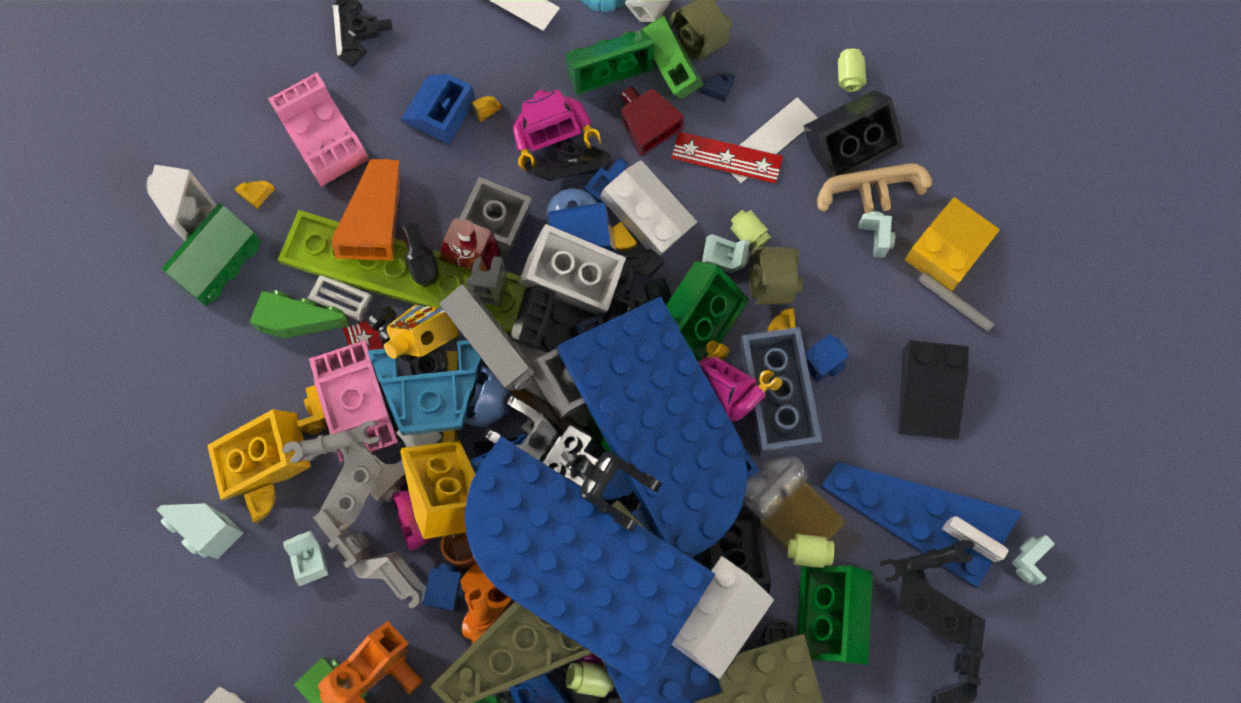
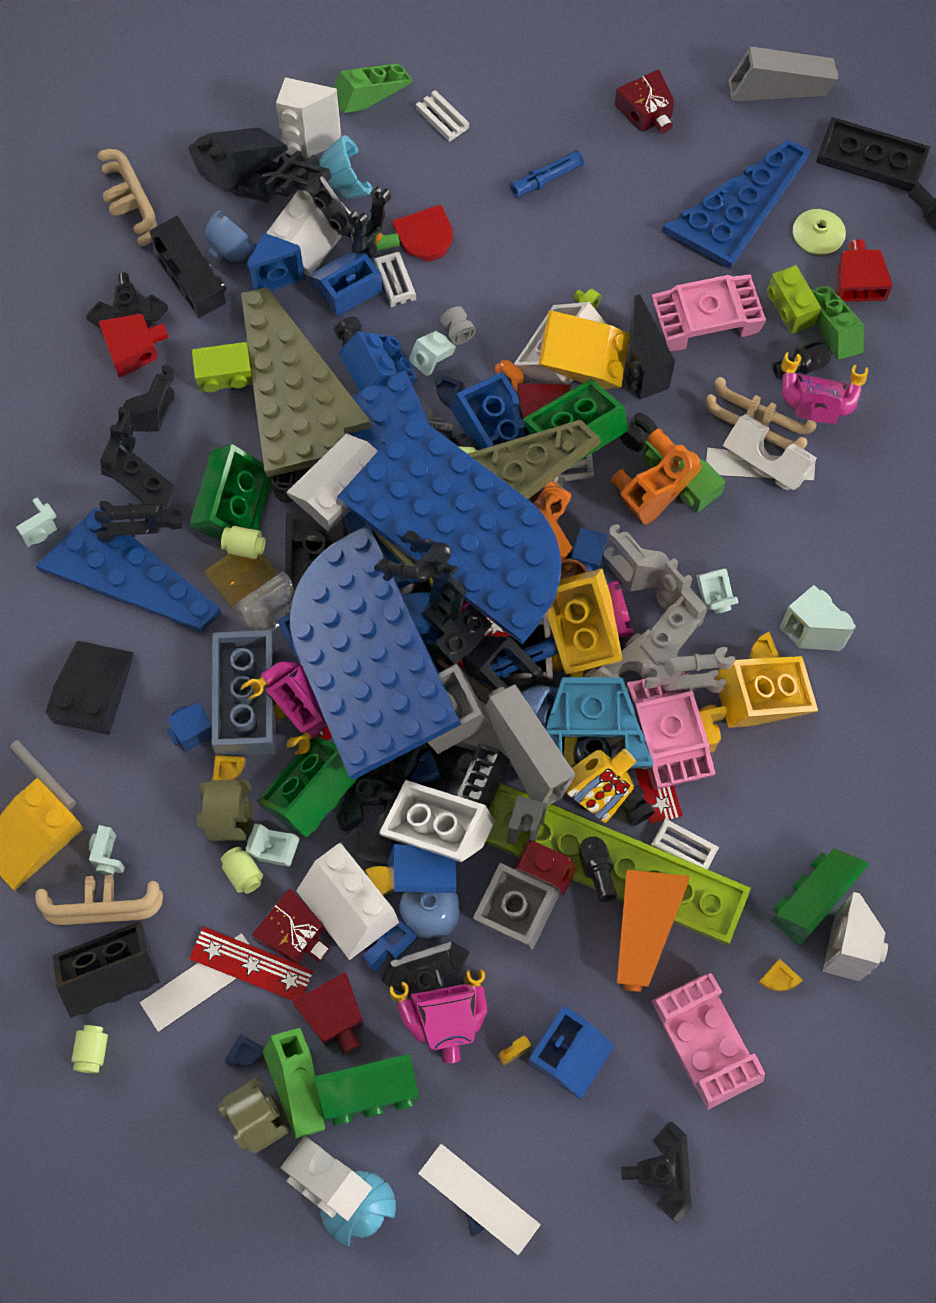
camera: 175 degrees left, 5 degrees down
bright green slope [250,290,350,339] -> none
white tile [942,516,1009,563] -> none
none -> dark red torso [252,888,331,964]

